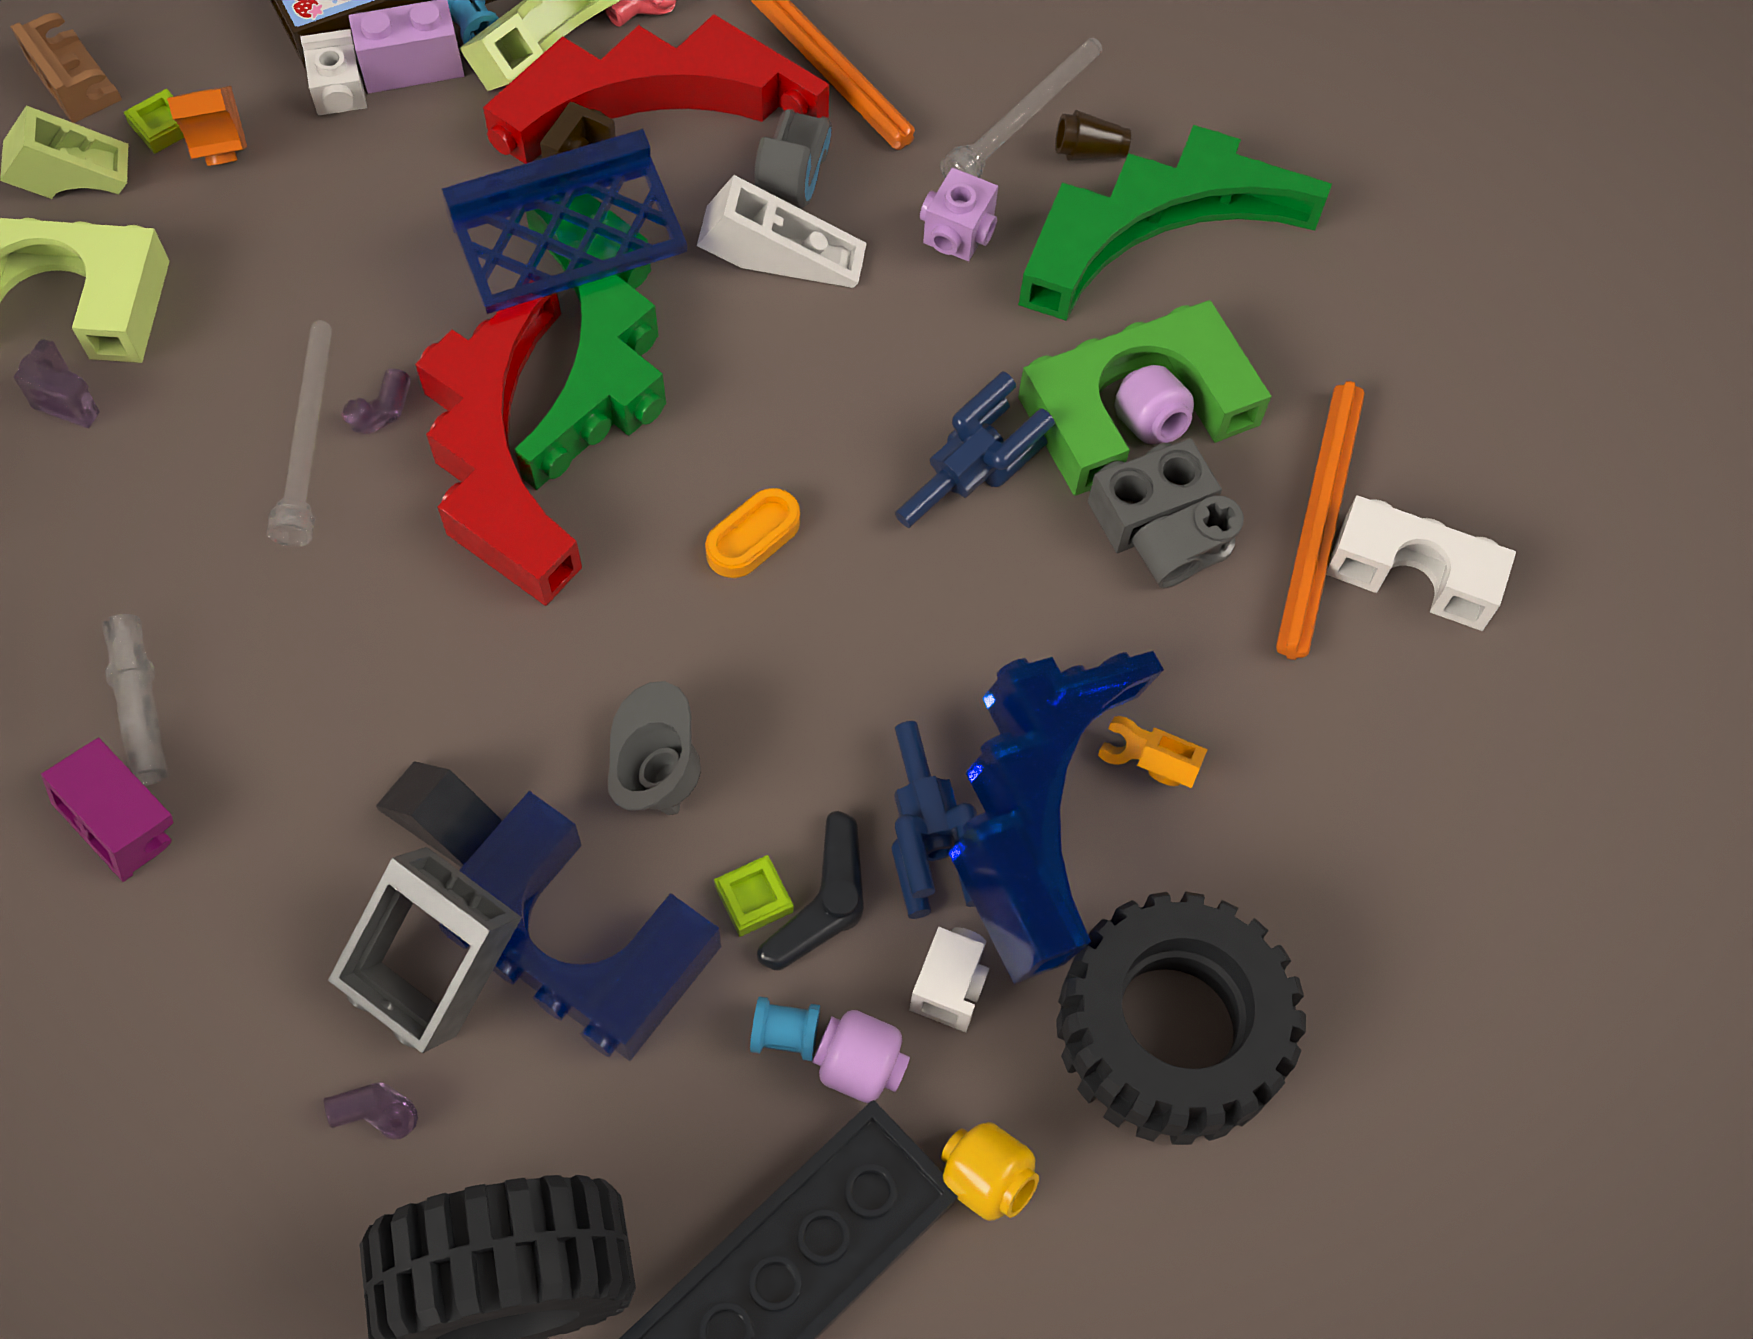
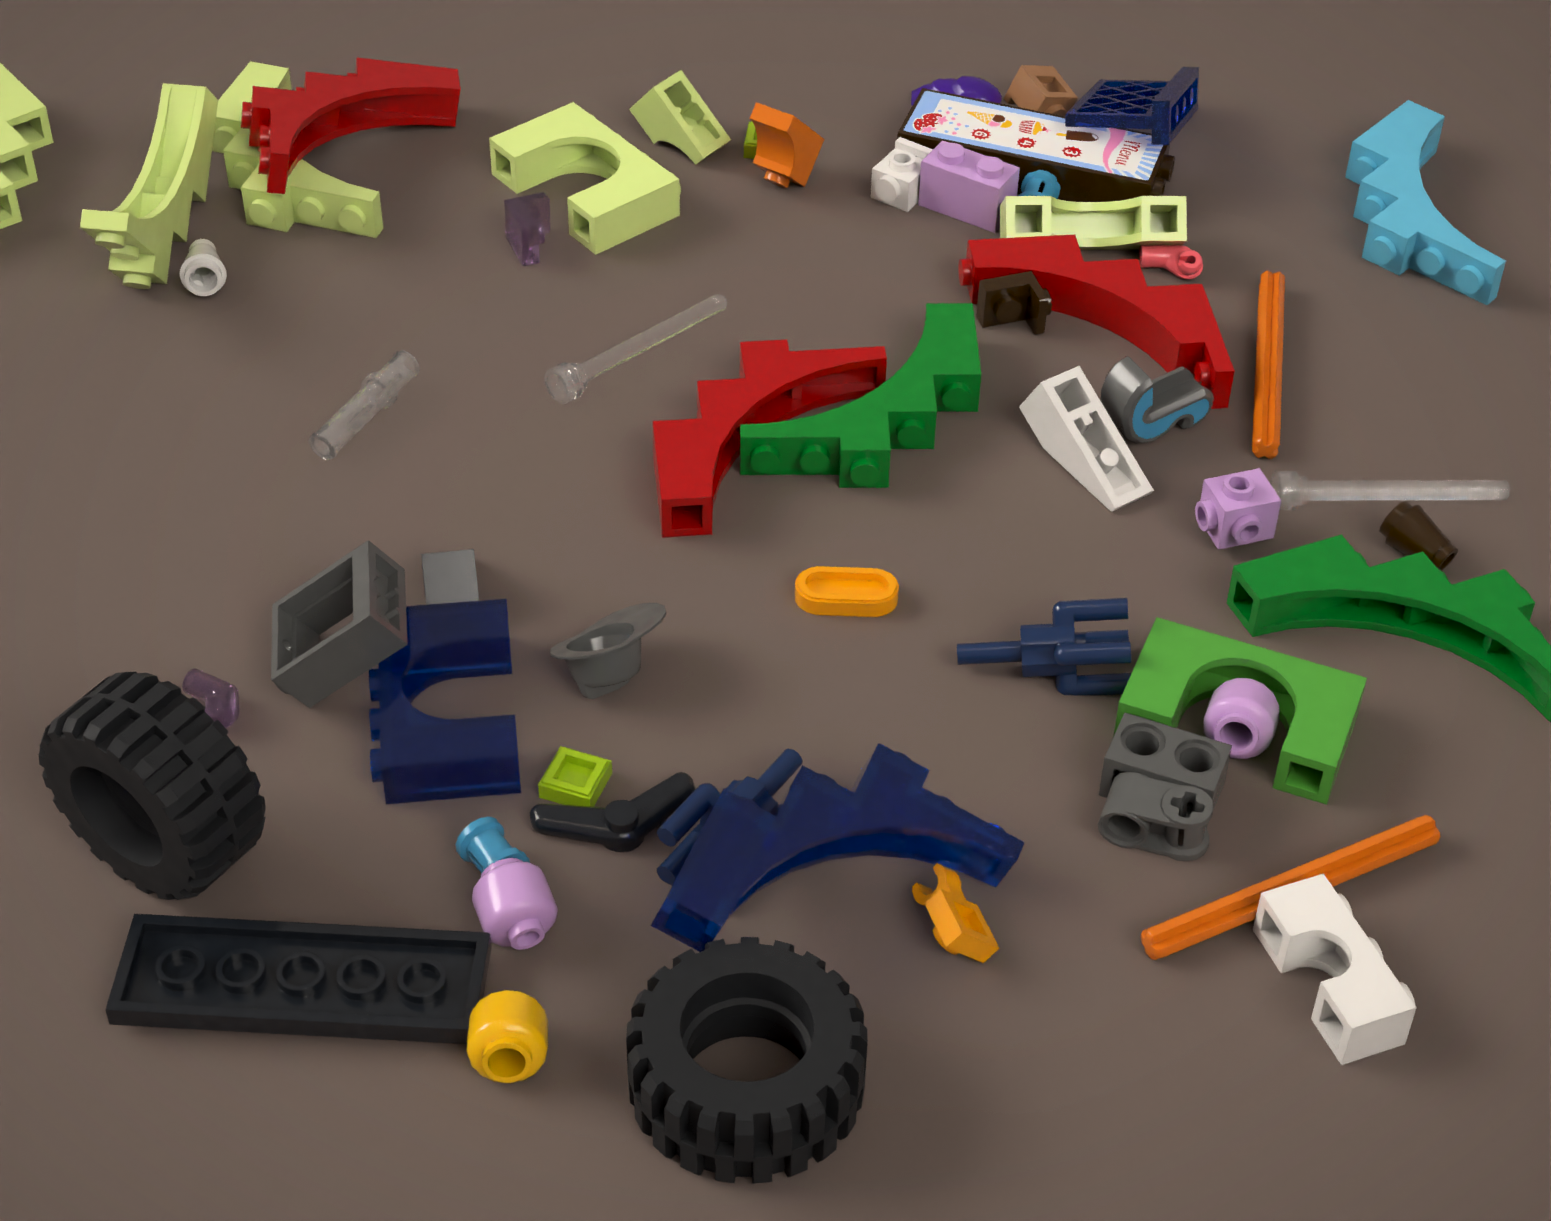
camera: 50 degrees right, 20 degrees down
medium nougat hinge [10,13,122,123] -> none
magenta hinge [41,737,174,882] -> none
clear purple arm [342,369,411,434] -> none
clear blue fence [442,129,687,314] -> none
white brick [909,927,990,1032] -> none

